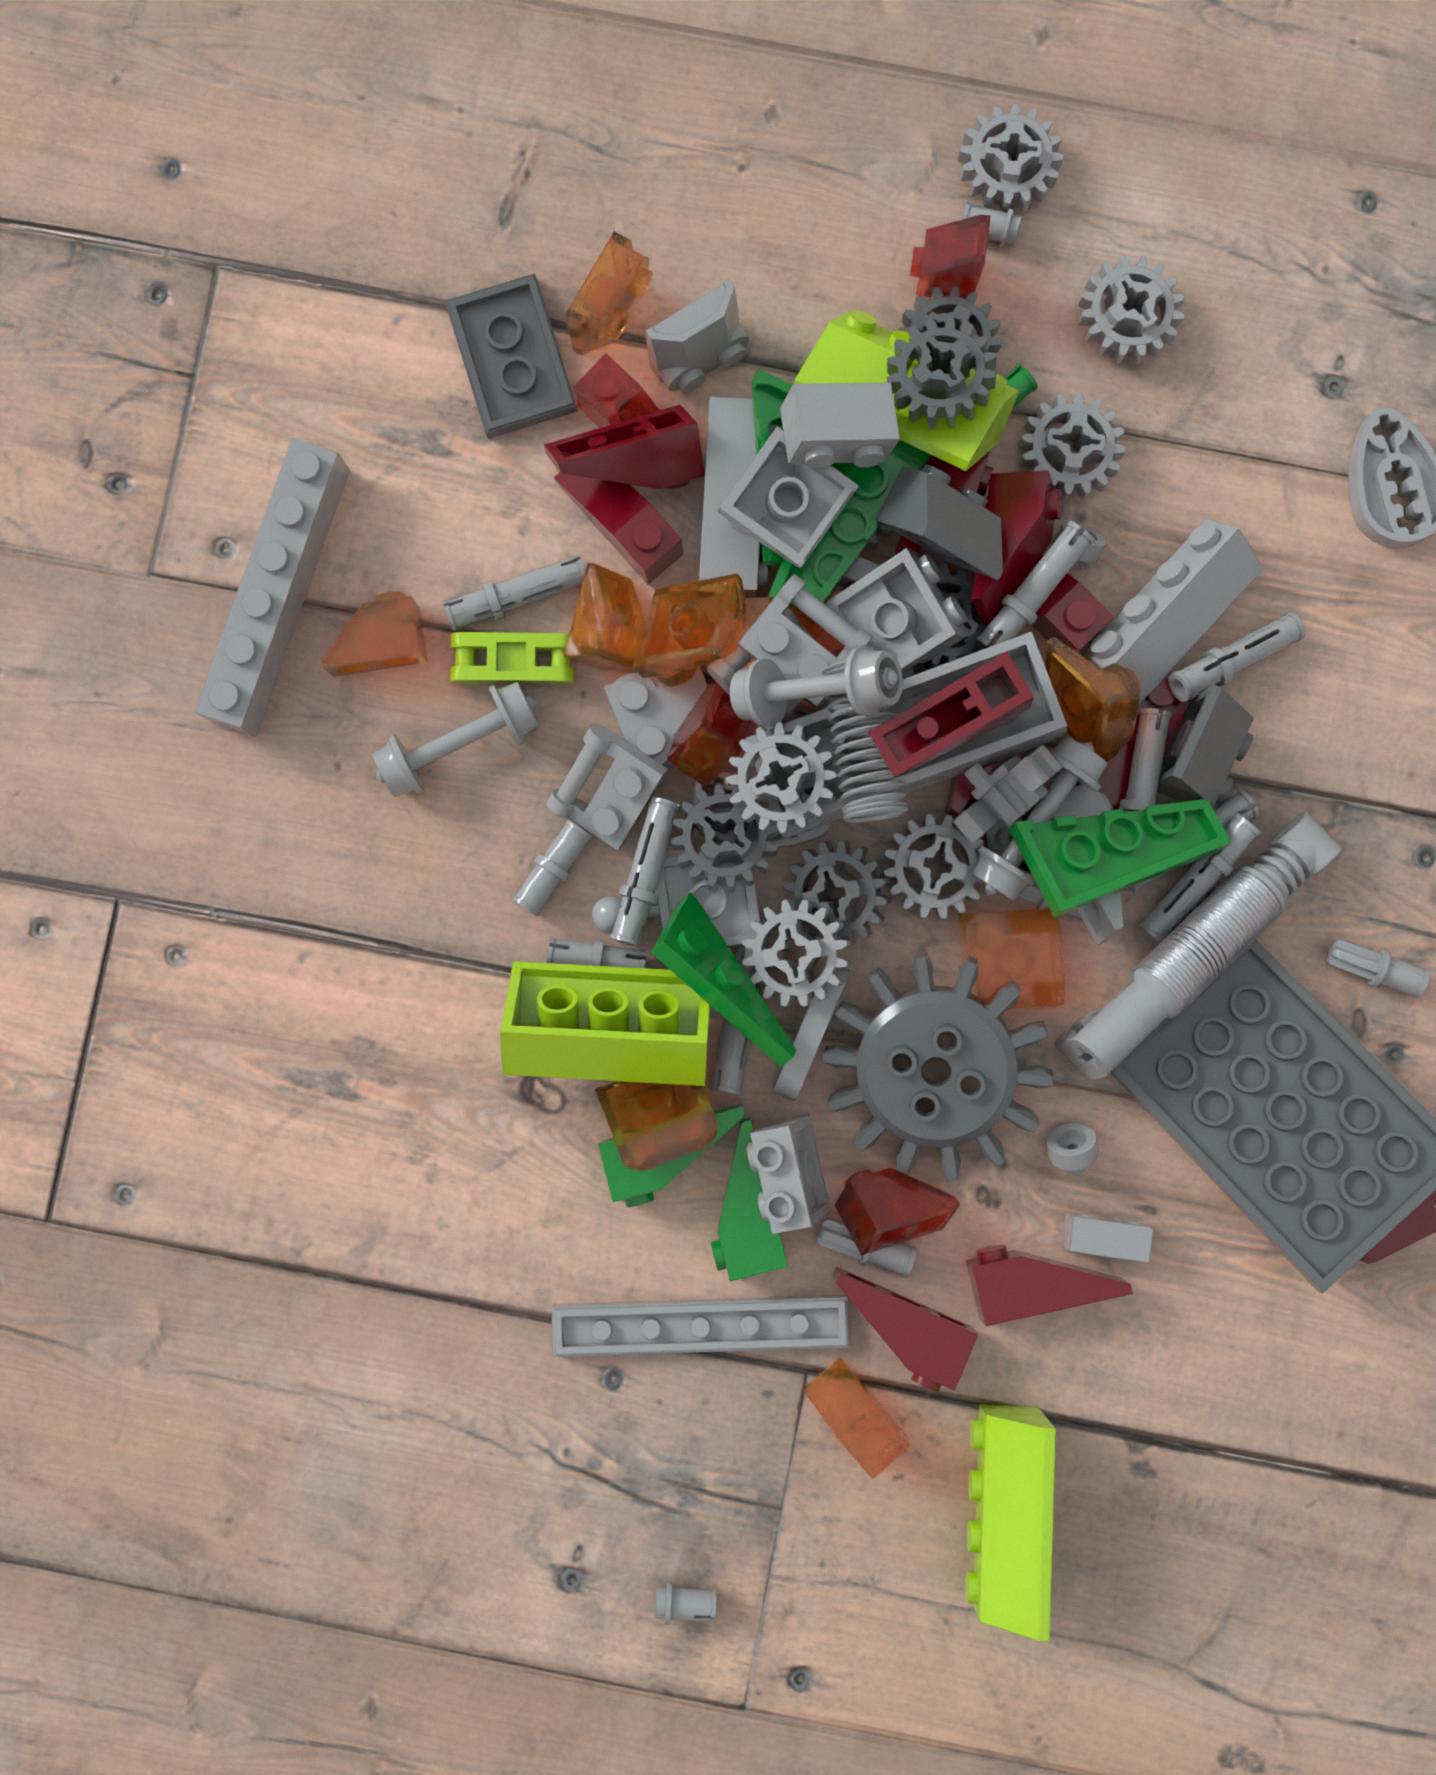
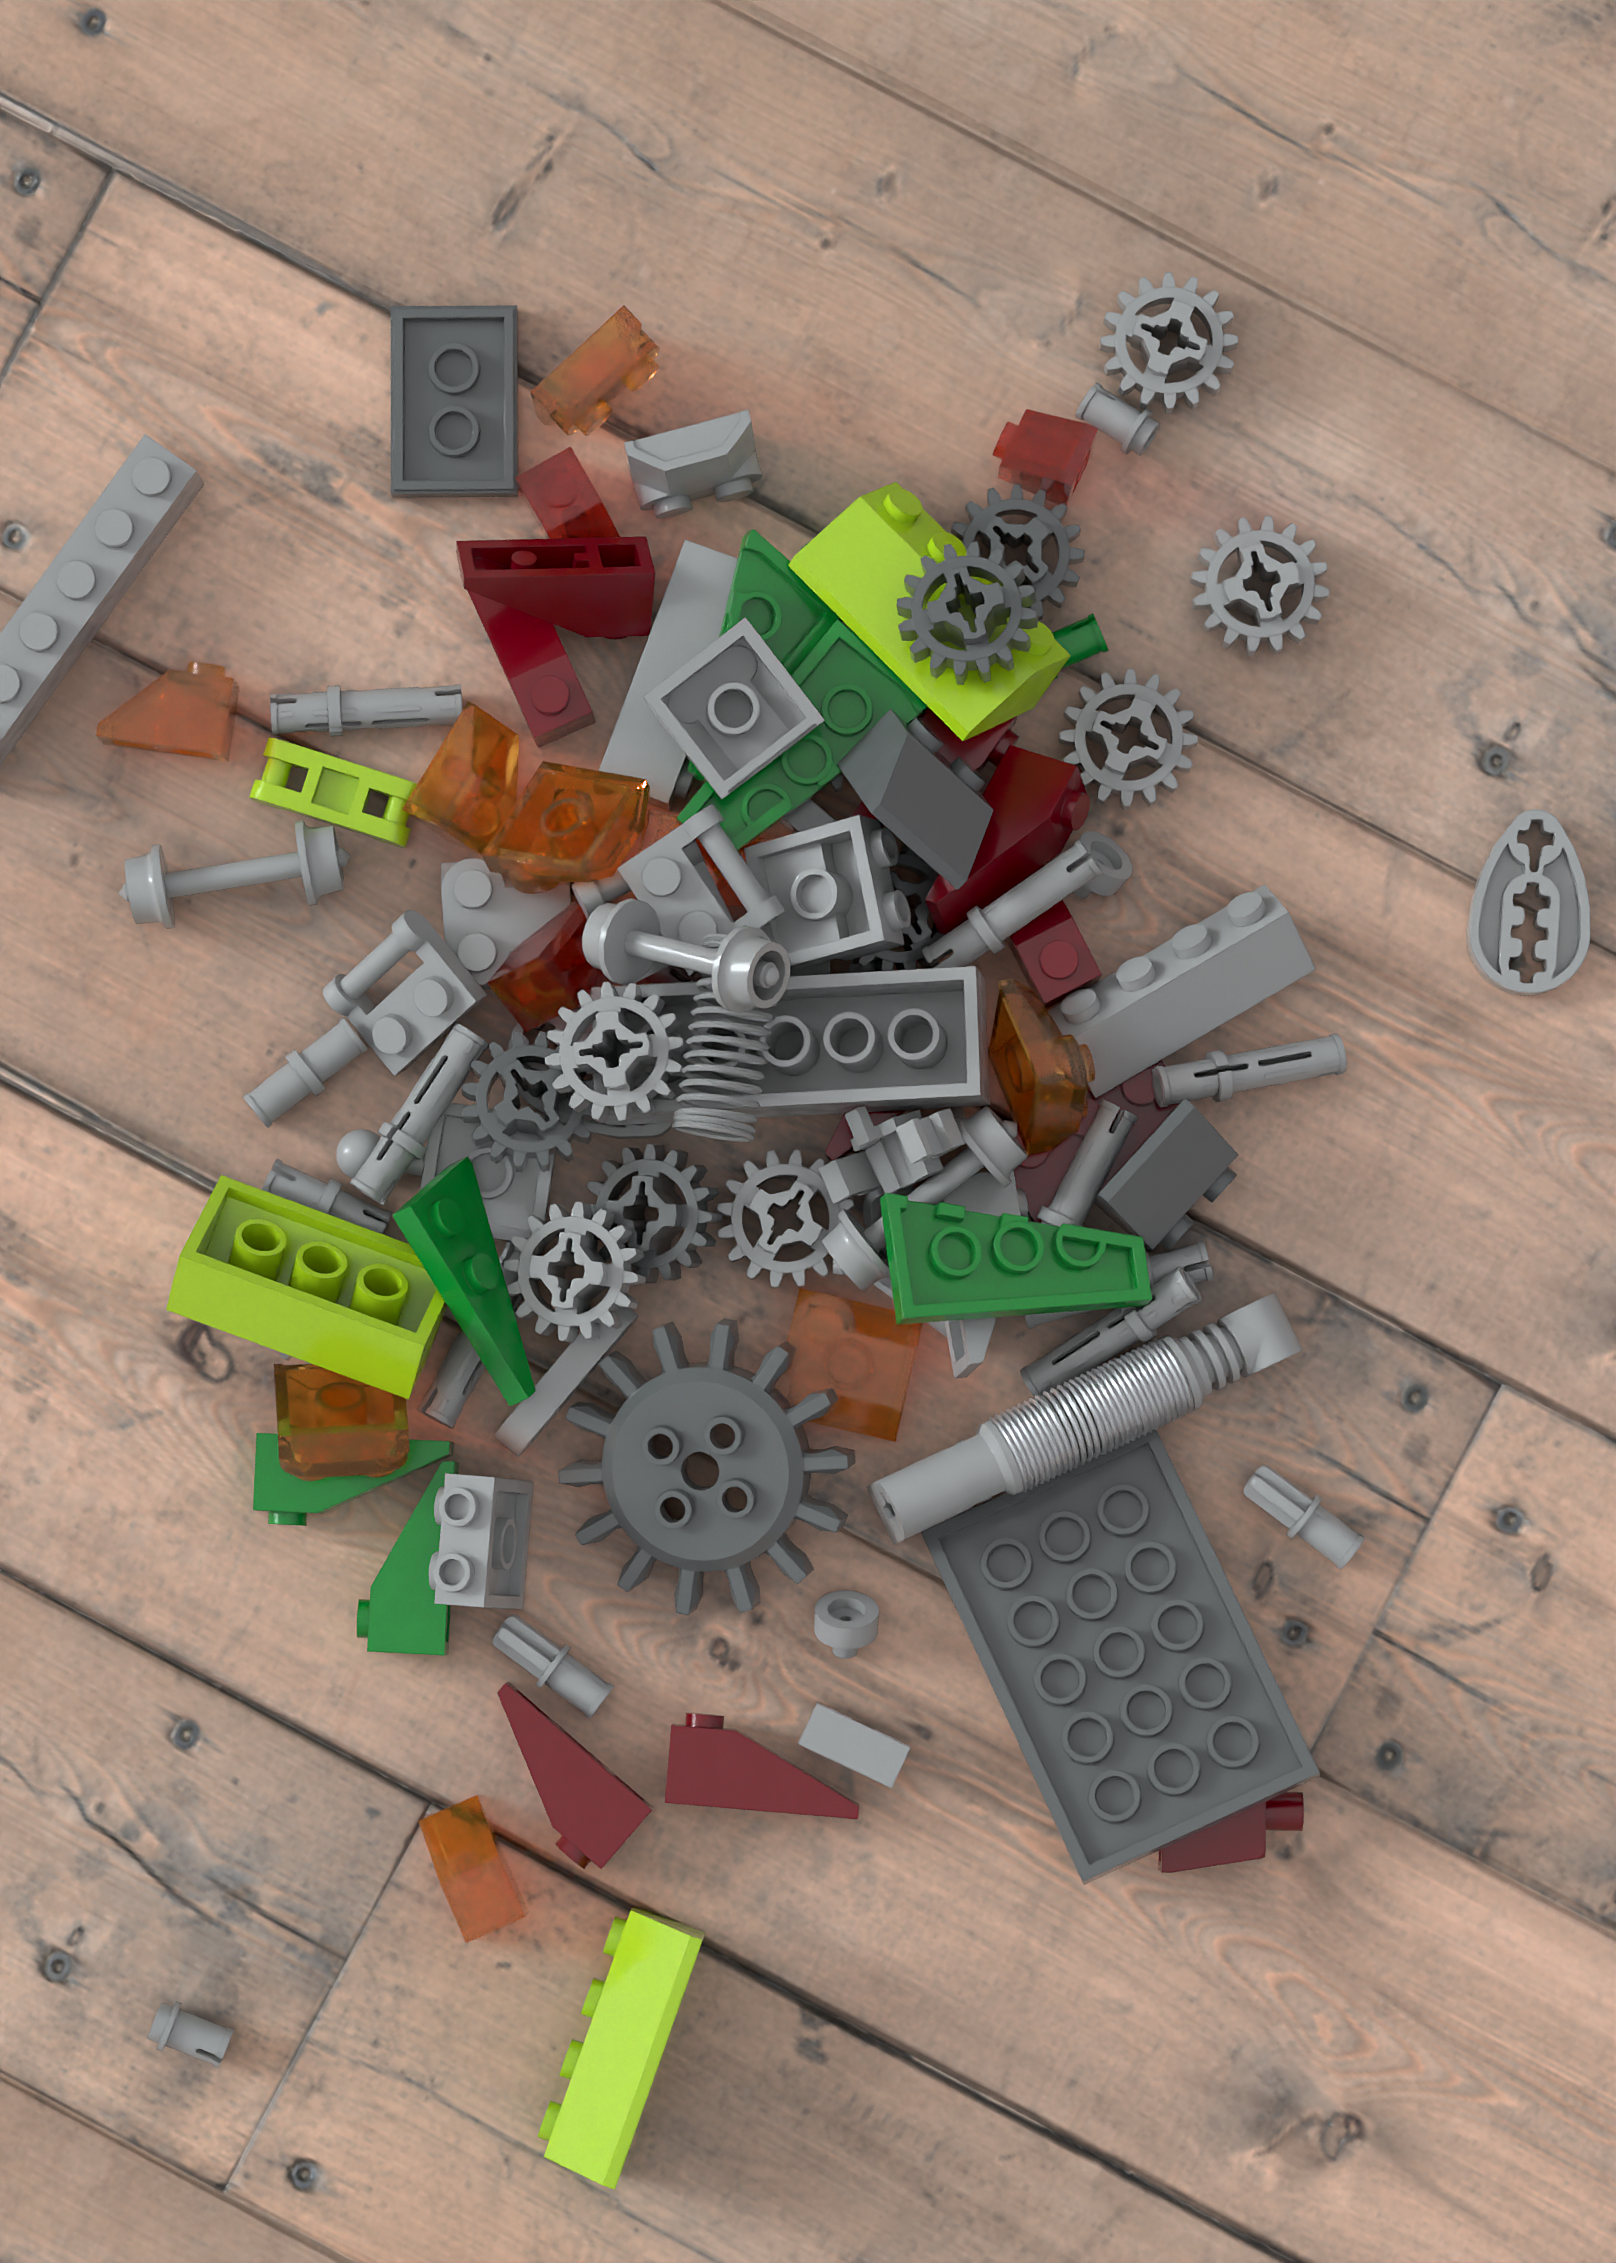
camera: 15 degrees right, 0 degrees up
light grey tile [552,1295,849,1357] -> none
light grey brick [780,382,900,468] -> none
clear red slope [834,1168,960,1256] -> none
dark red slope [868,652,1034,778] -> none

